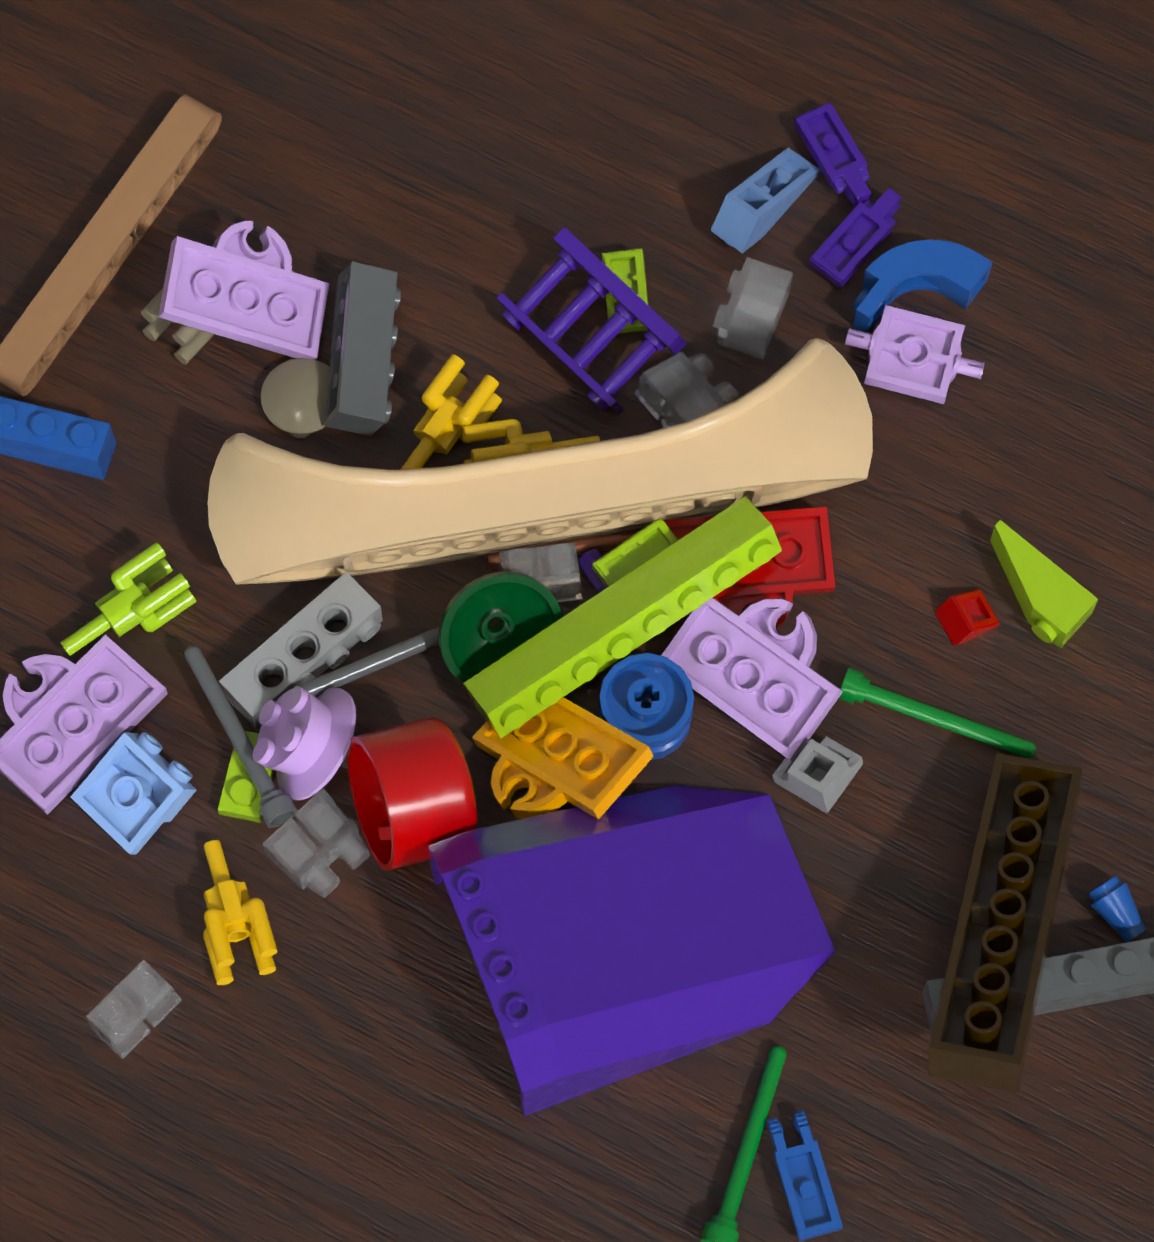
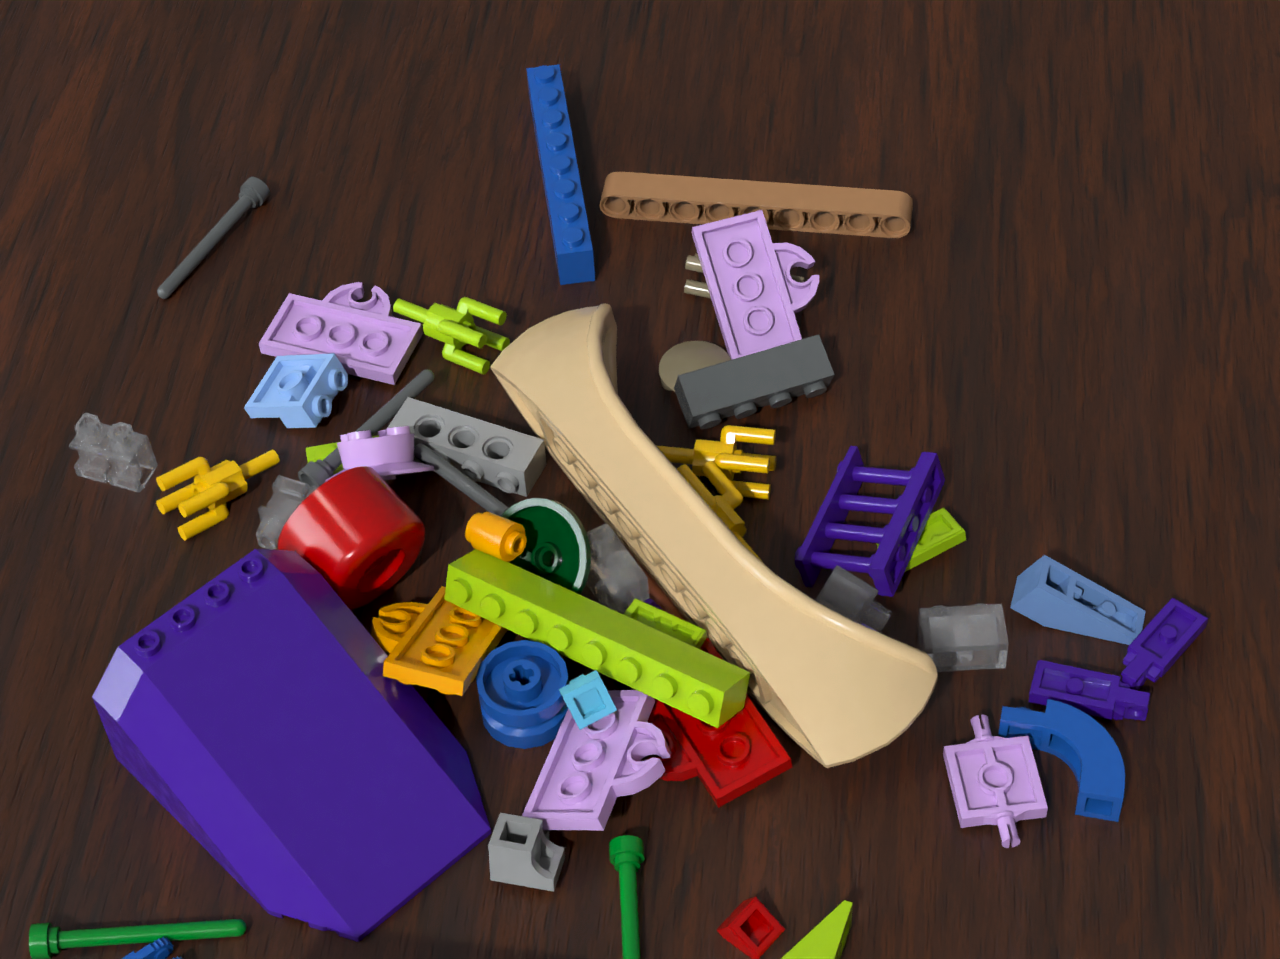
camera: 70 degrees right, 20 degrees down
none -> light orange brick [465,512,527,562]
none -> medium azure tile [559,670,617,730]

